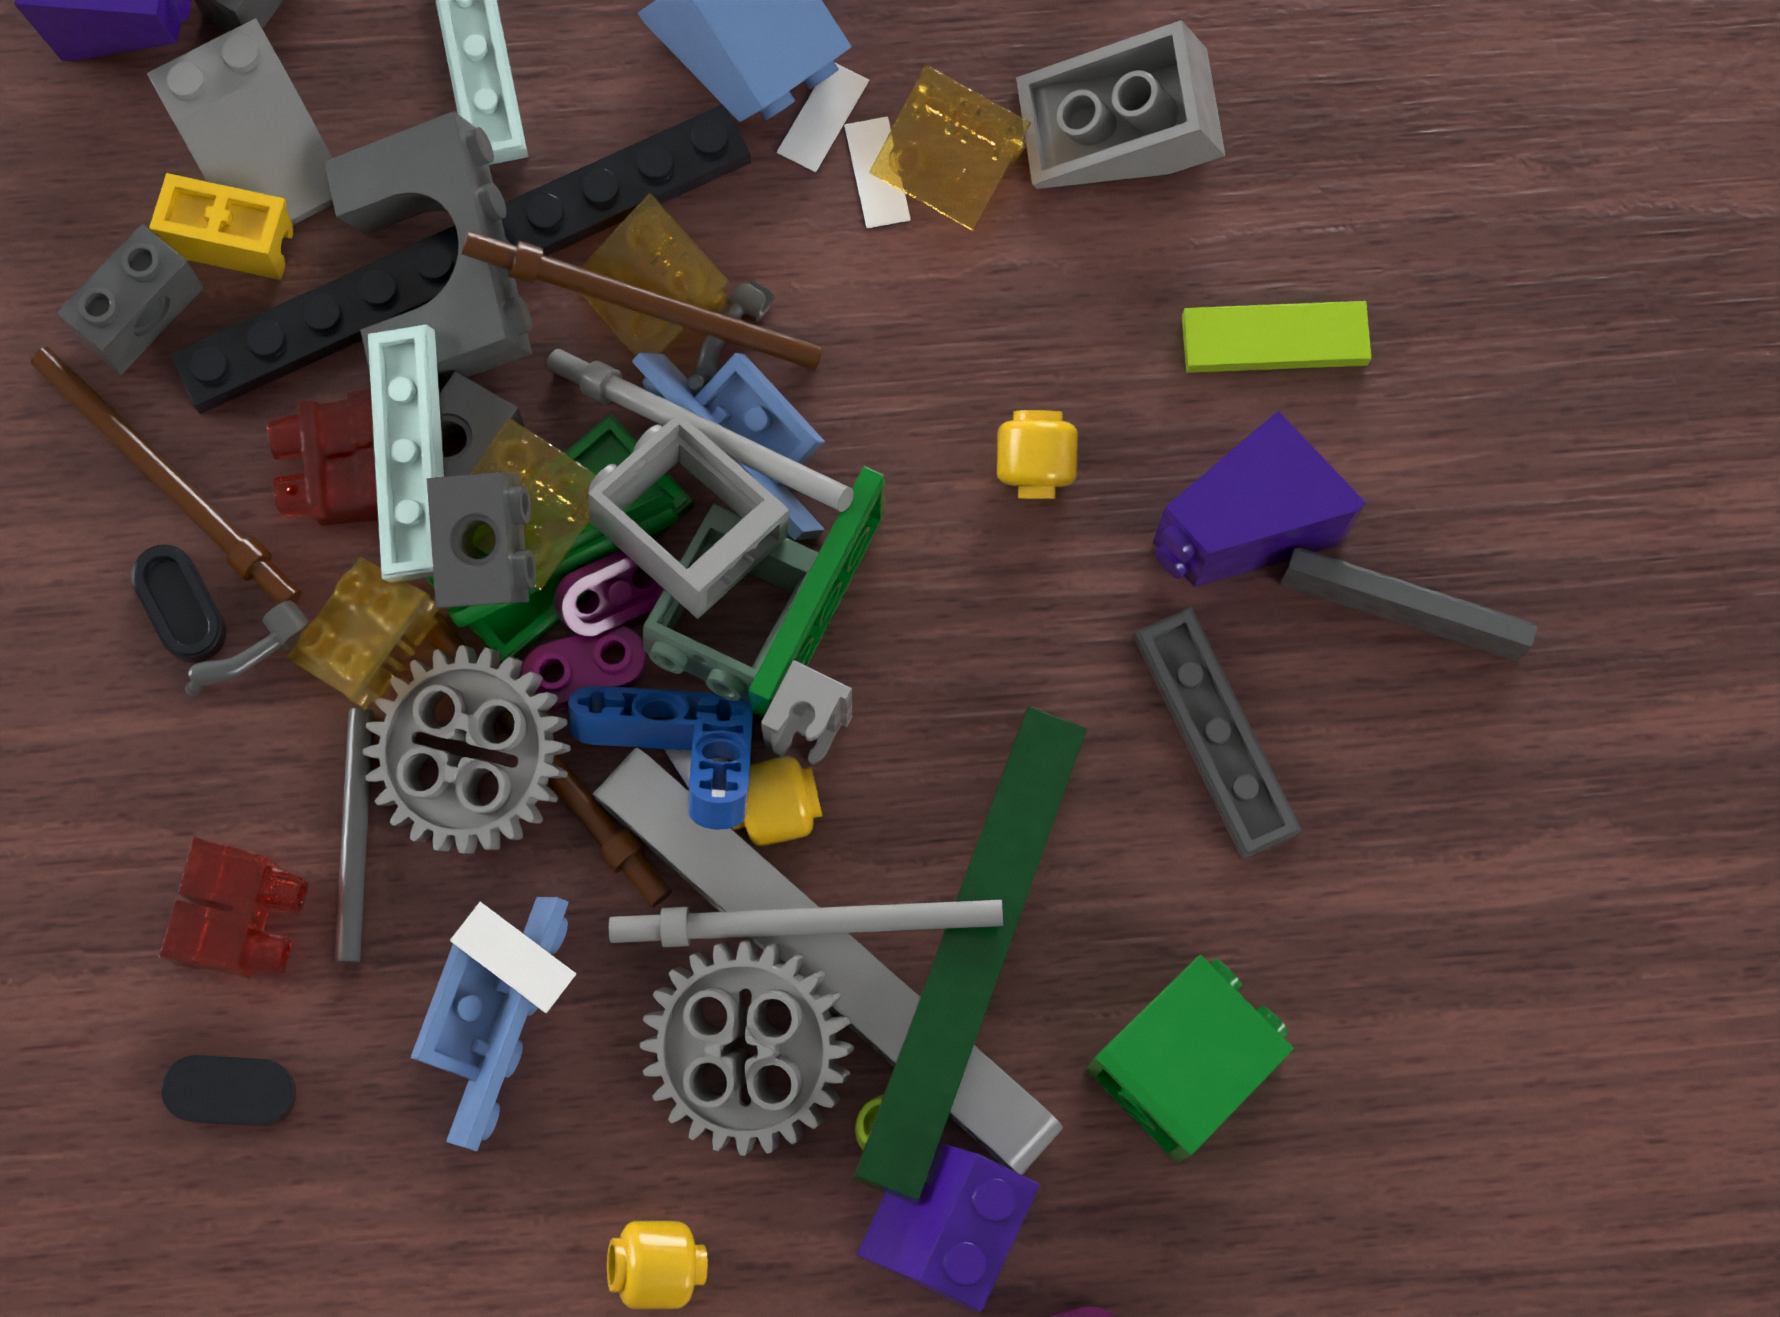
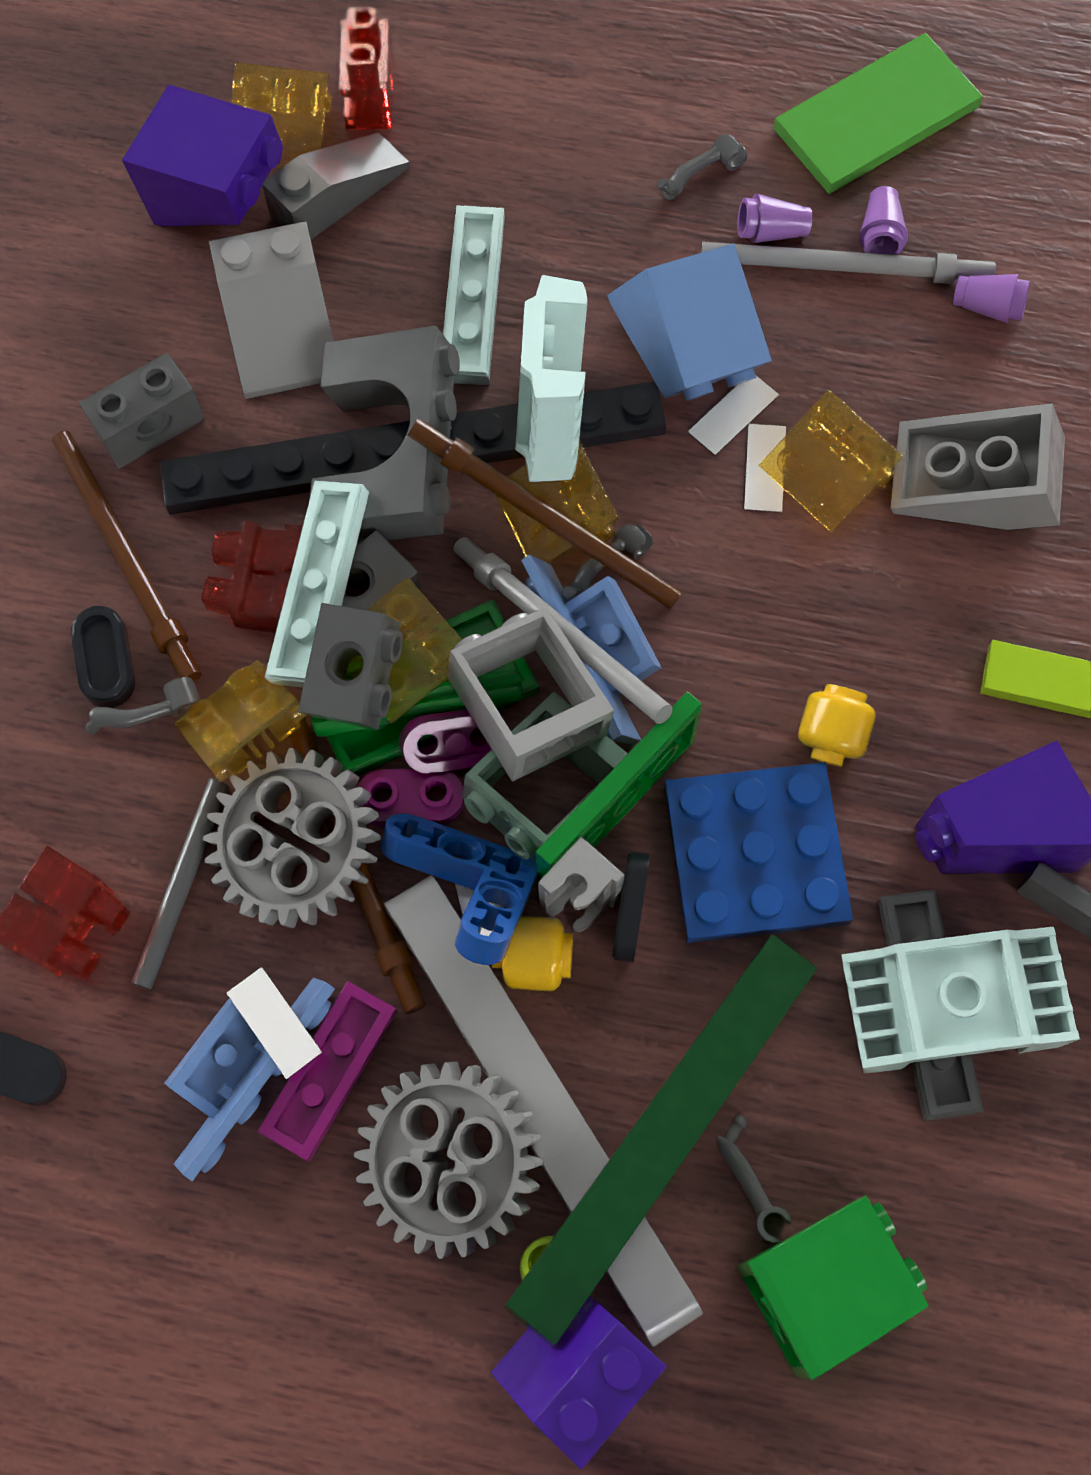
camera: 20 degrees right, 5 degrees down
yellow hinge [149,173,293,280] -> none
yellow head [607,1221,708,1309] -> none
light grey bar [609,900,1003,947] -> none
none -> magenta plate [257,981,398,1163]
none -> light aqua plate [515,275,587,482]
none -> black tile [612,851,650,963]
none -> blue plate [664,762,853,943]
none -> dark grey piece [717,1114,791,1244]
none -> light aqua plate [841,927,1080,1073]

